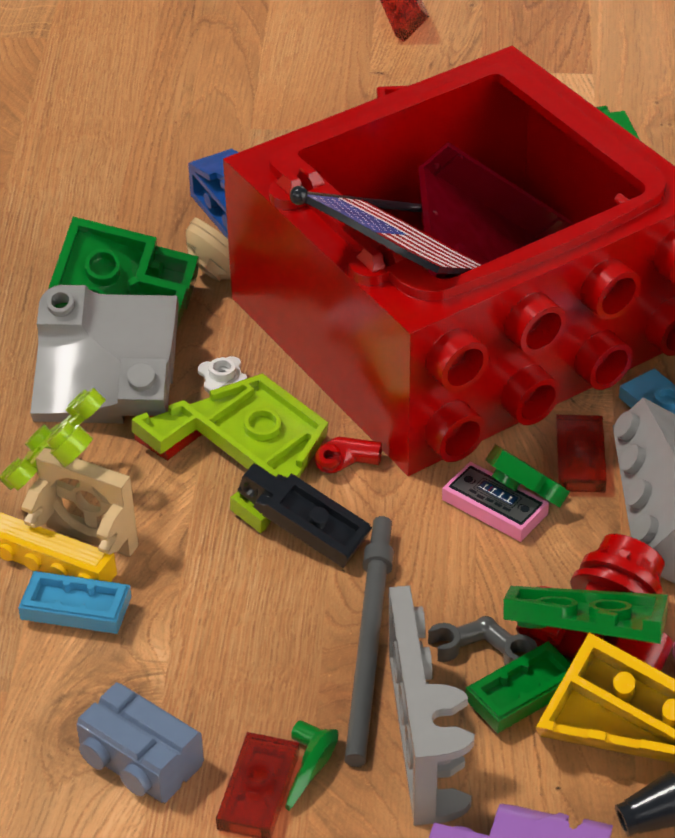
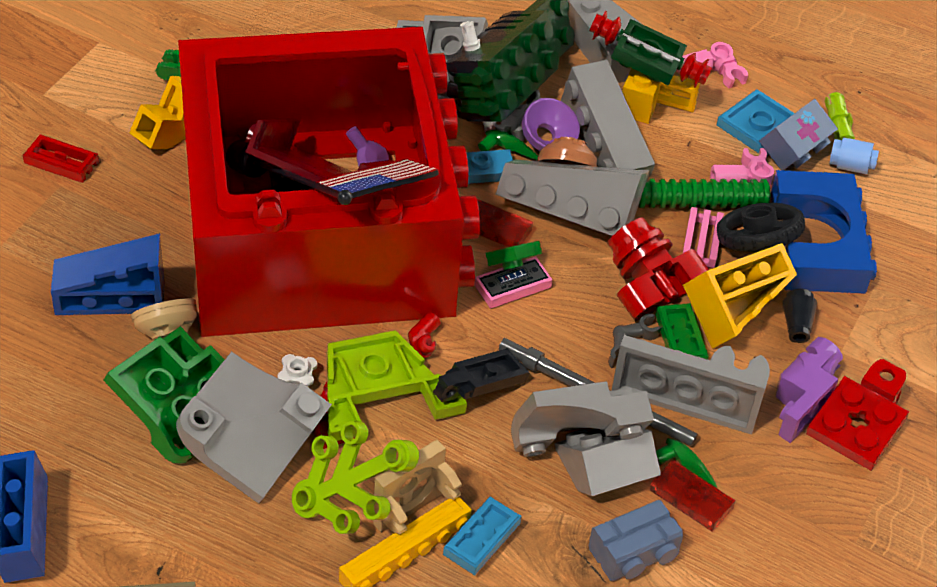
camera: 70 degrees left, 5 degrees up
green wing [503,586,668,644] -> none
none -> light grey slope [511,381,654,457]
none -> light grey slope [554,429,661,496]

